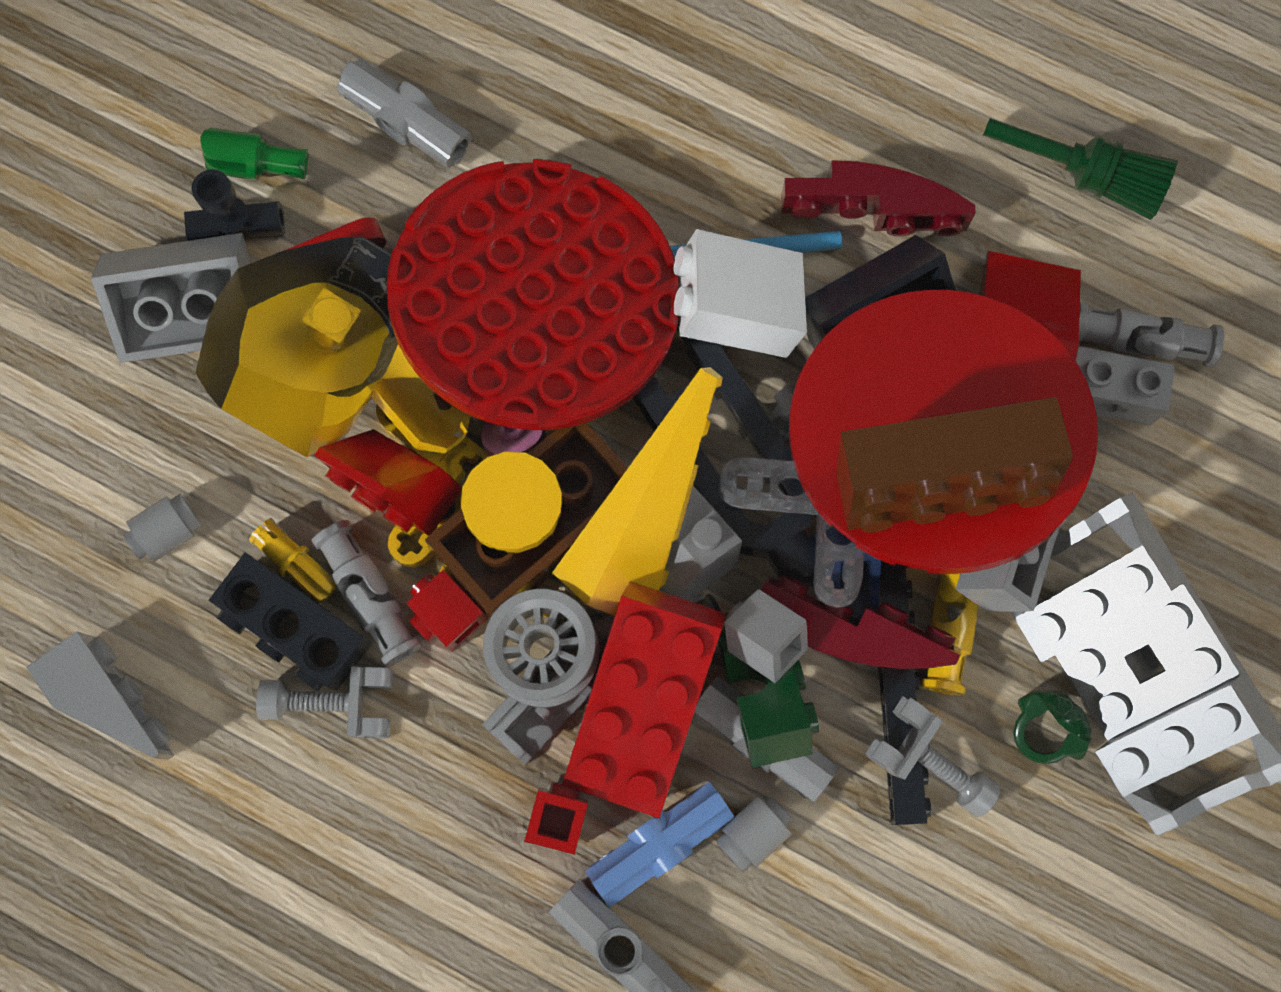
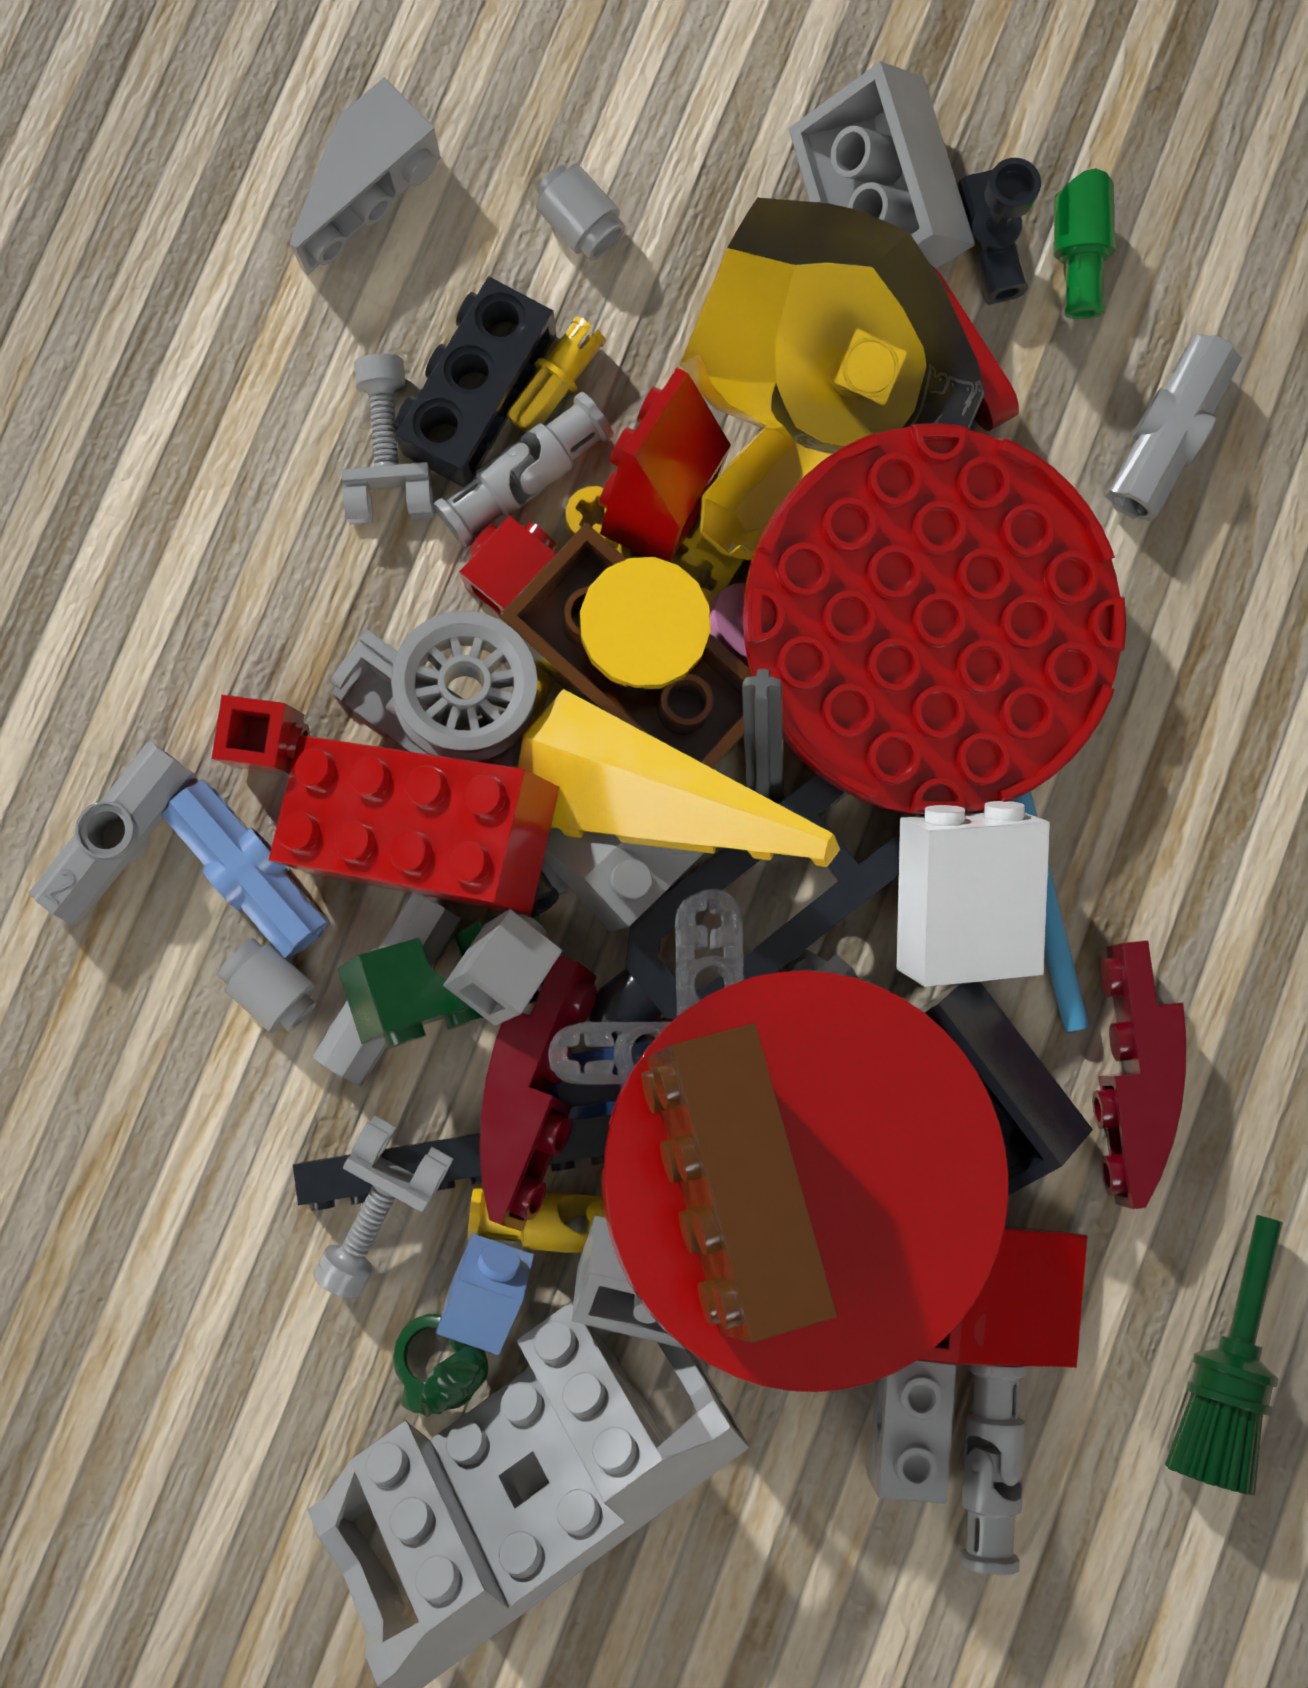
camera: 80 degrees right, 5 degrees up
none -> medium blue brick [436,1233,534,1355]
none -> dark grey axle [742,669,784,804]

